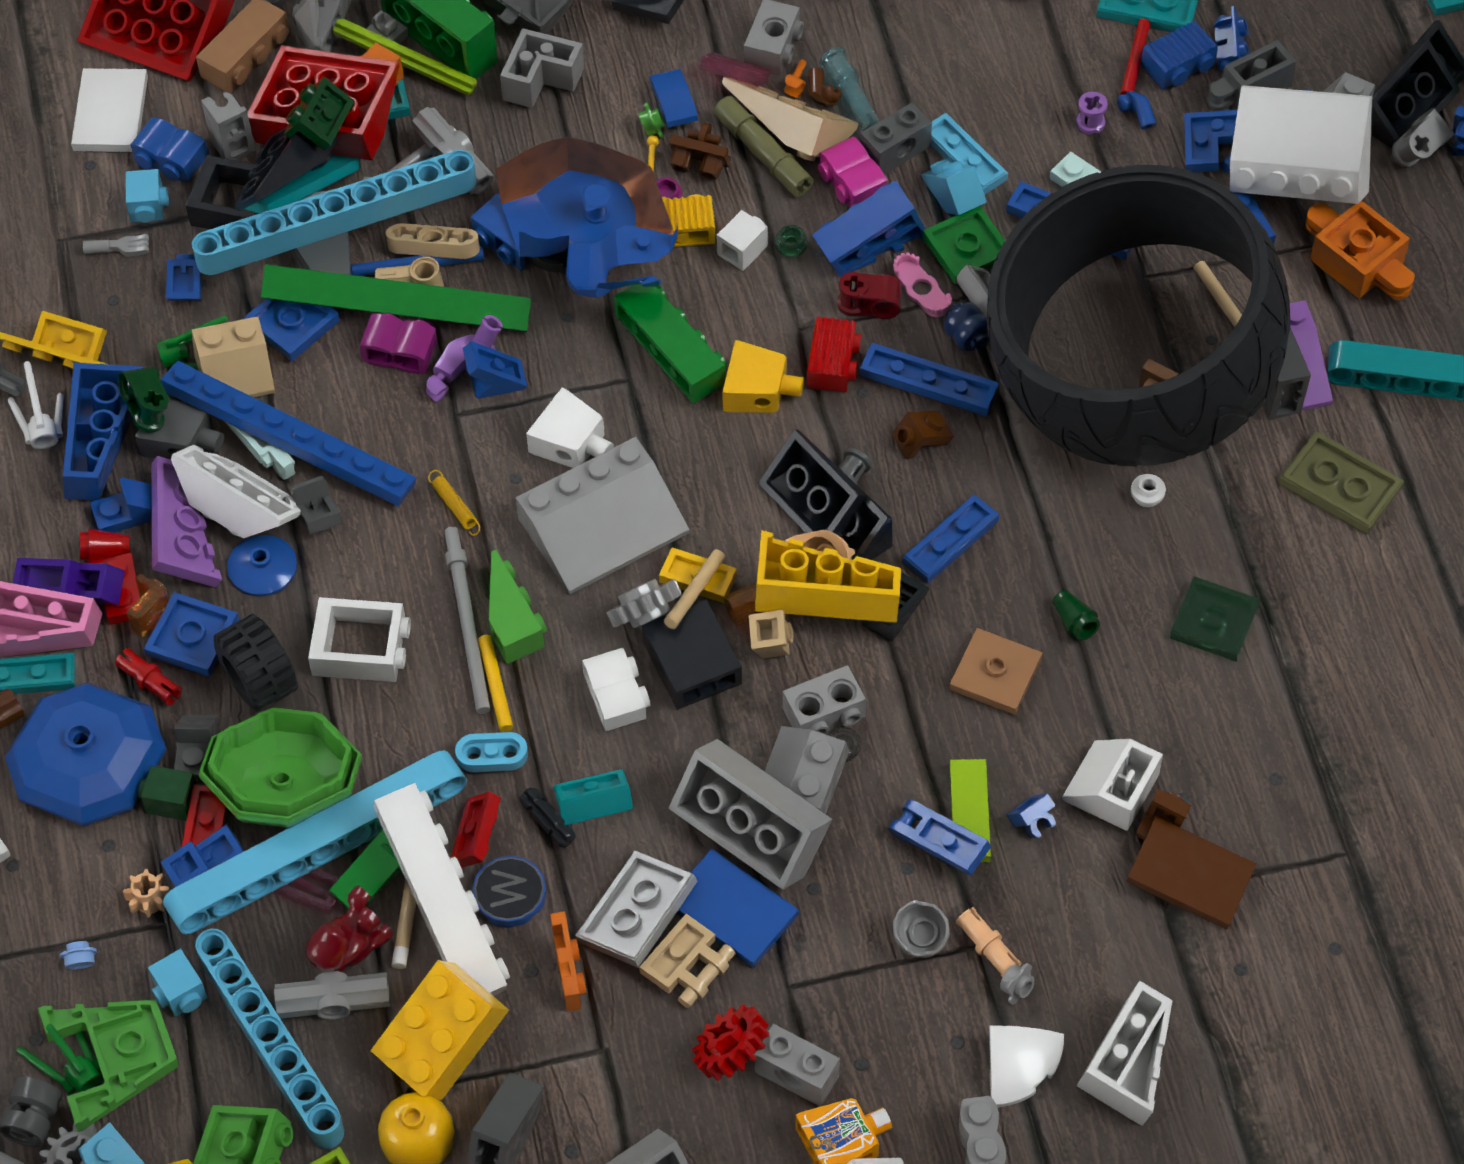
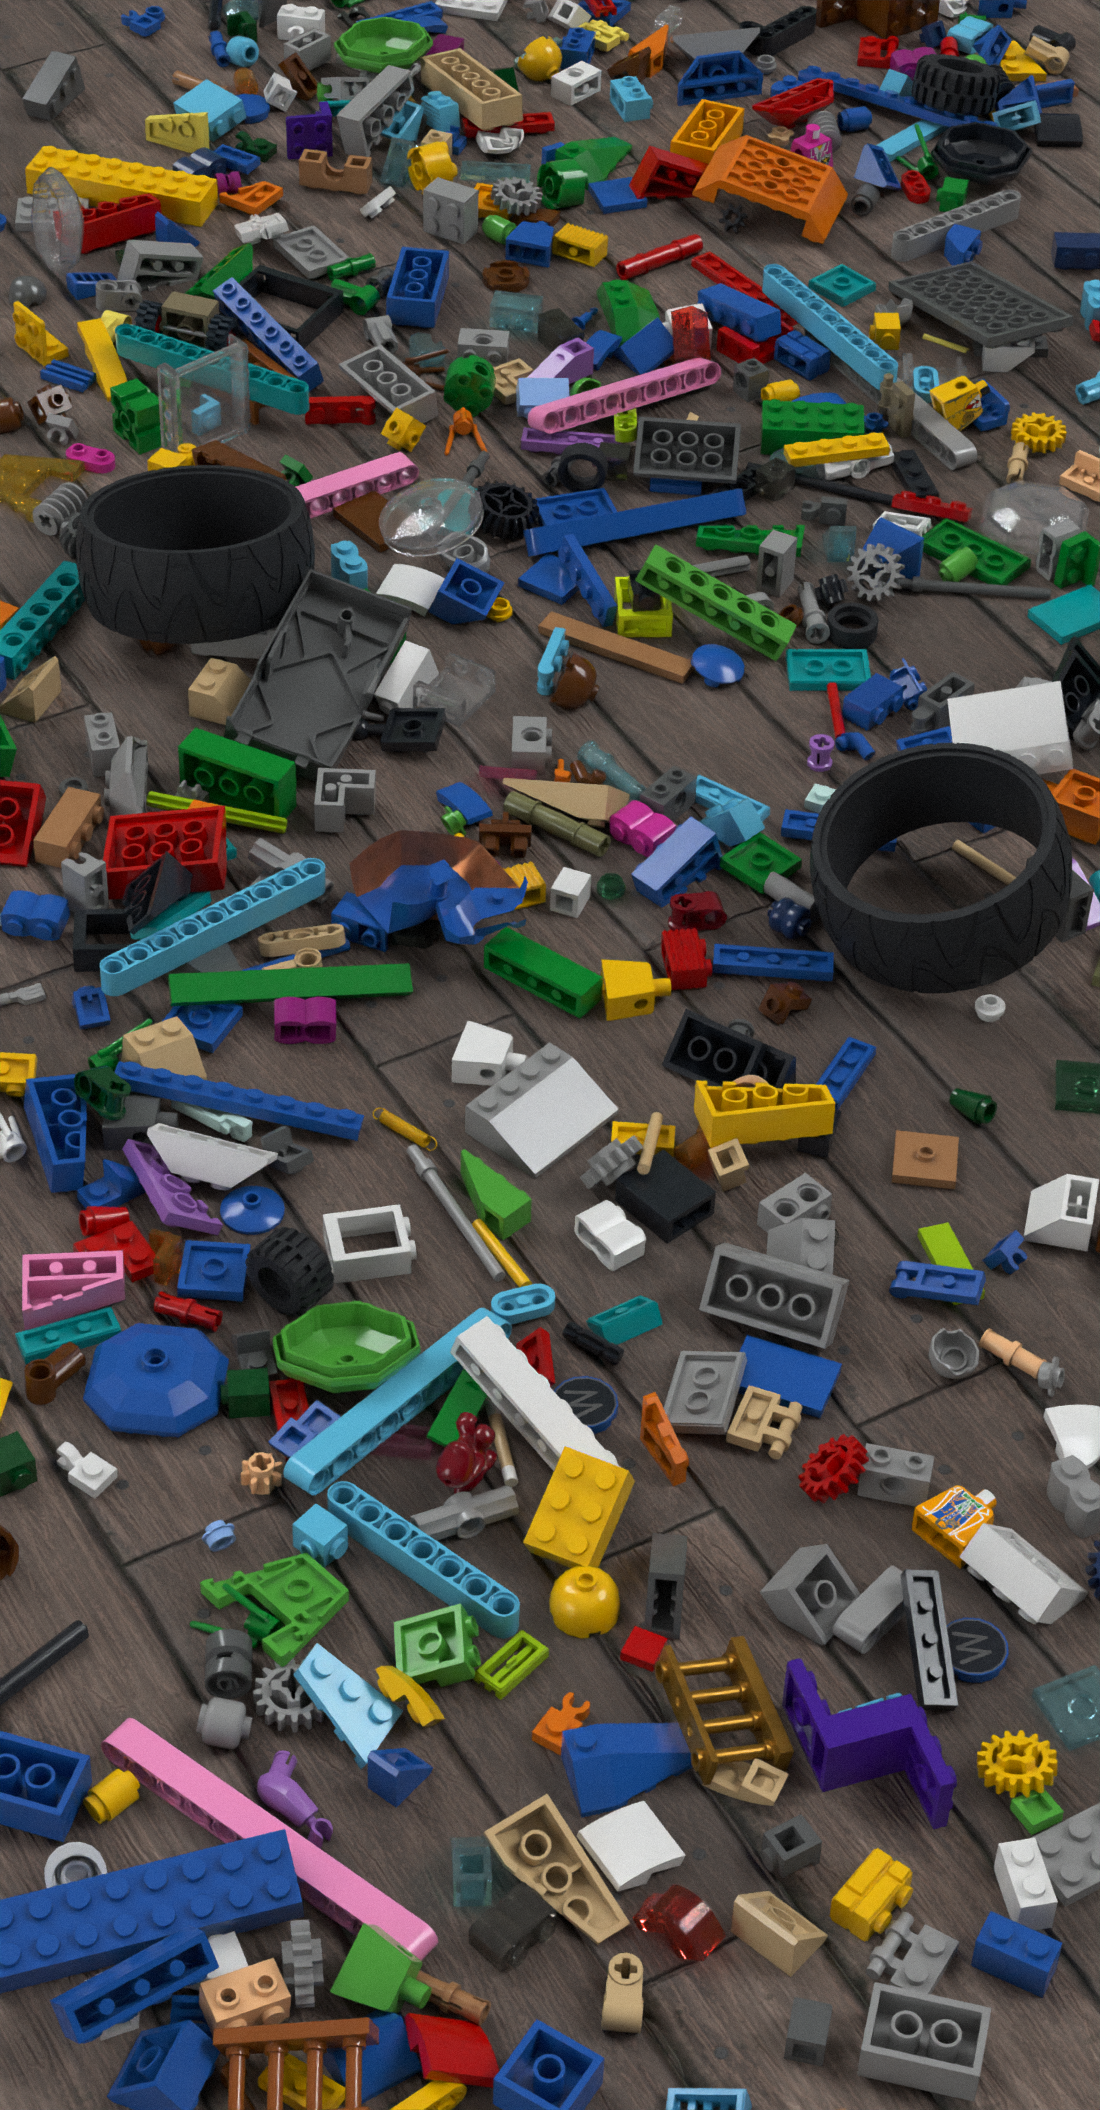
camera: 20 degrees left, 15 degrees down
dark purple slope [13,558,125,605] -> none
medium azure brick [126,169,169,223] -> none
dark green bracket [284,77,355,151] -> none
medium lavender arm [426,315,503,402] -> none
blue slope [463,341,528,398] -> none
bright pink piece [893,252,952,317] -> none

